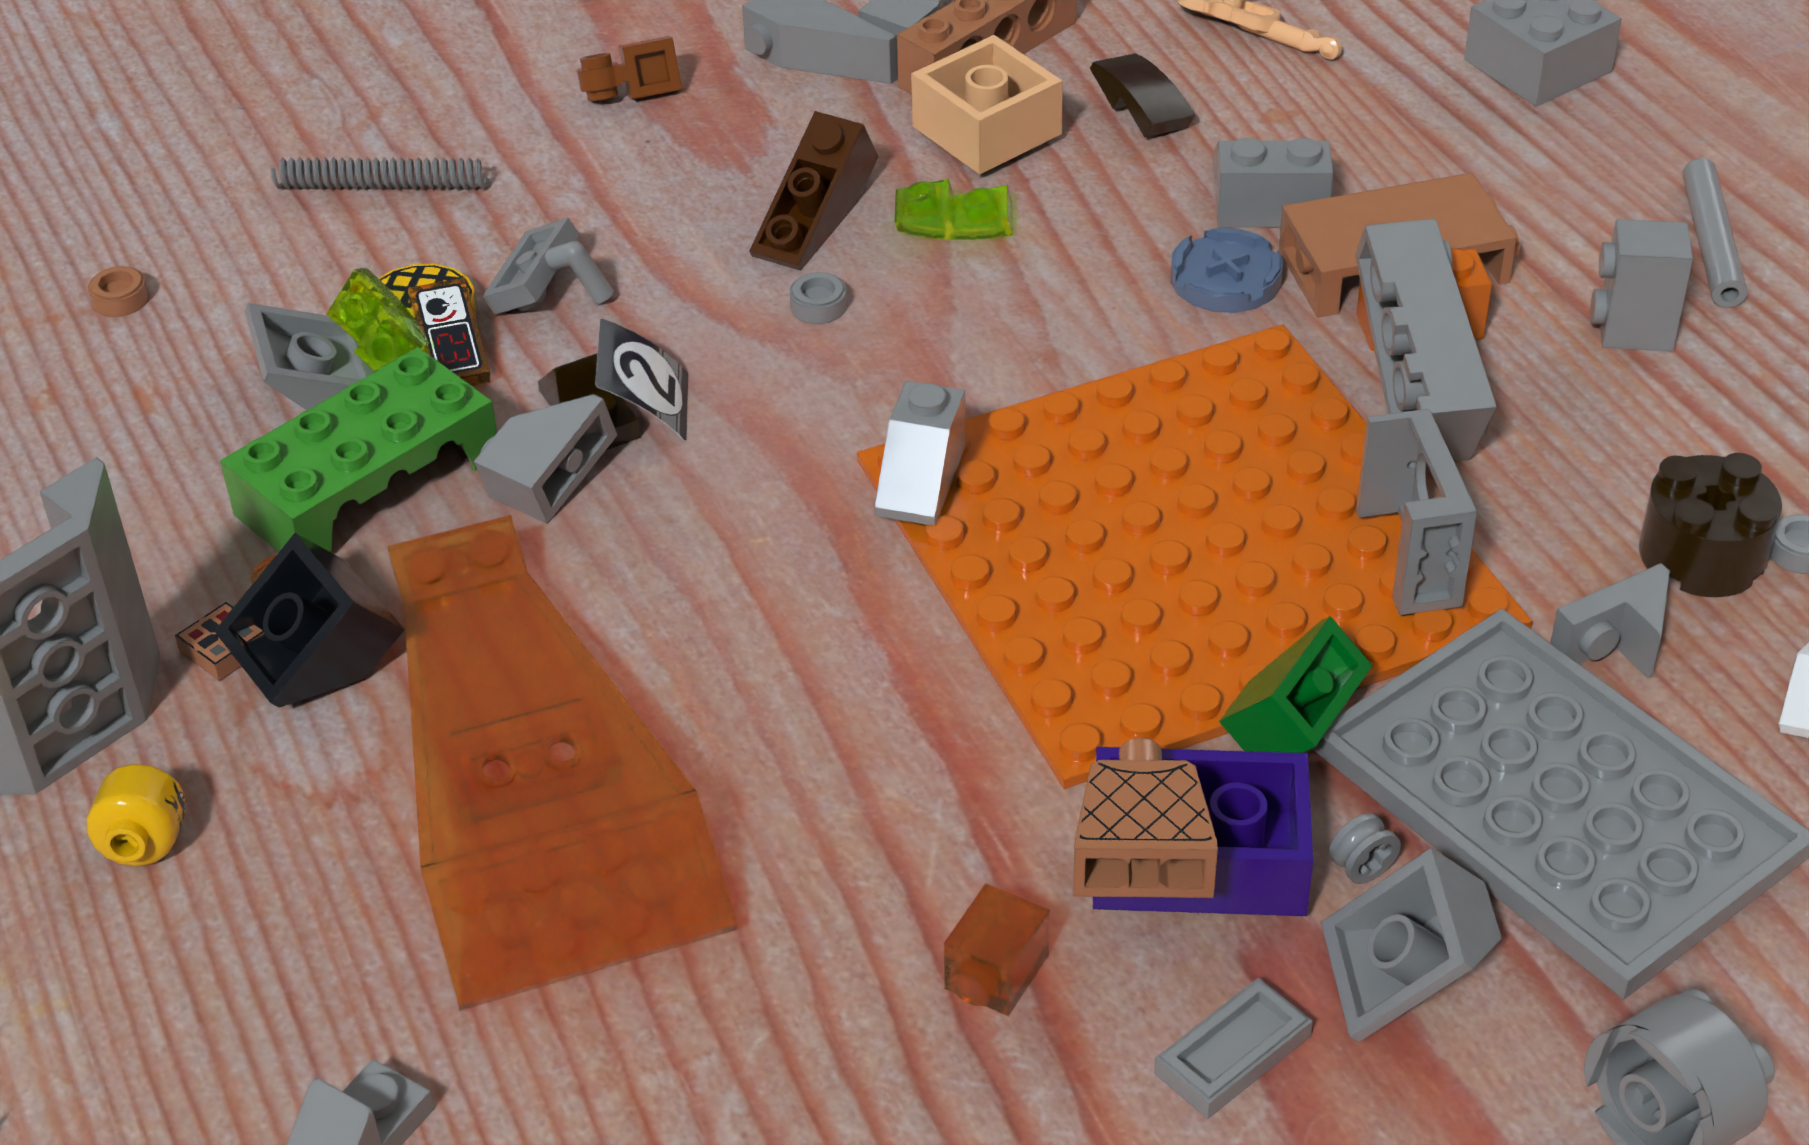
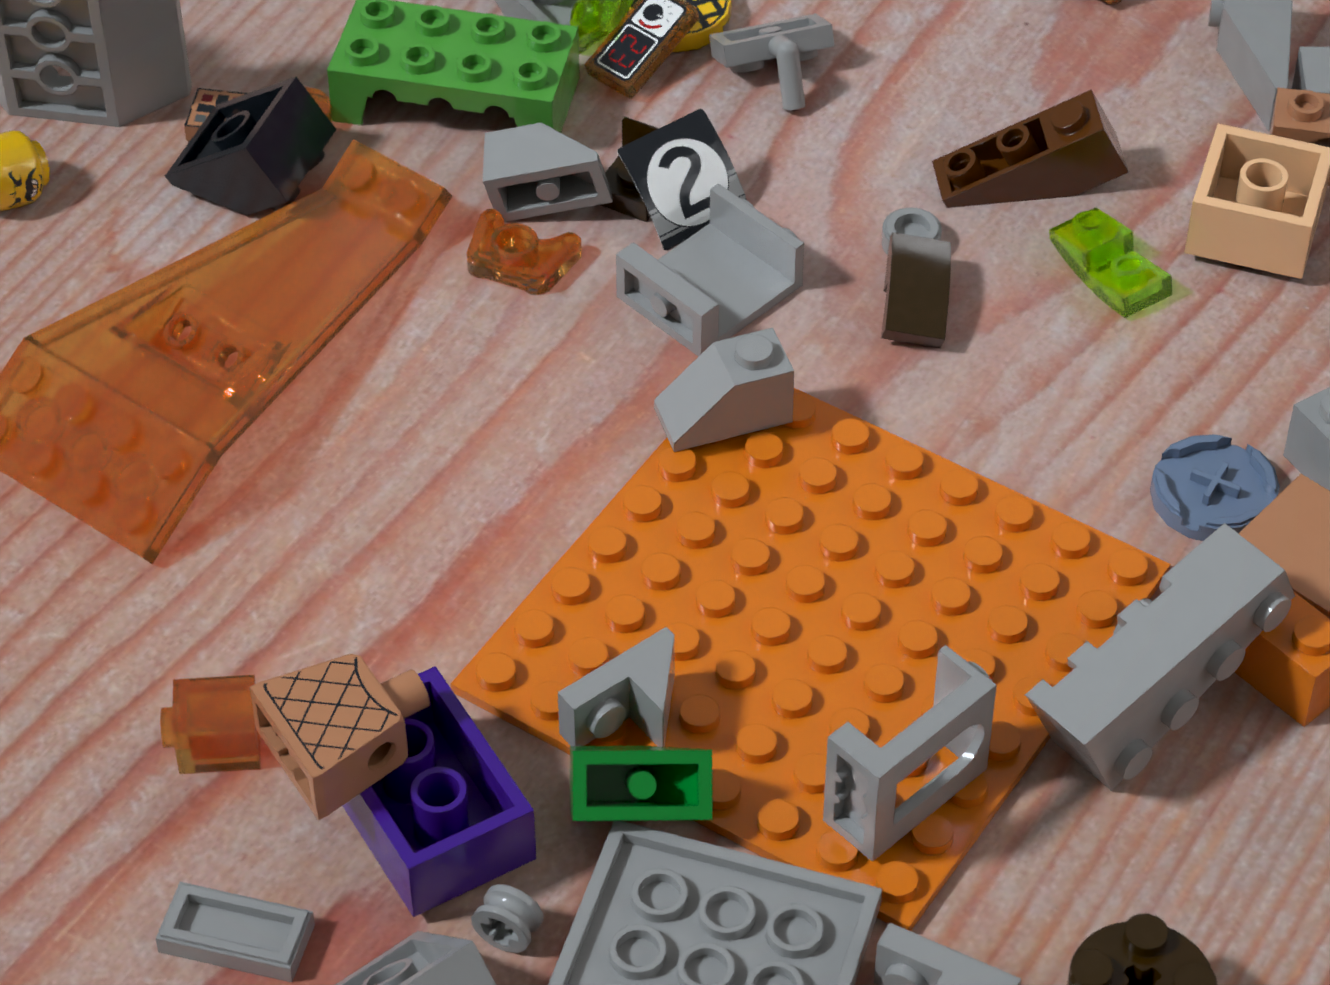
camera: 55 degrees right, 5 degrees up
none -> clear orange piece [466,209,582,295]
none -> light grey slope [558,627,675,747]
none -> light grey panel [616,183,804,357]
none -> dark brown slope [881,232,951,348]

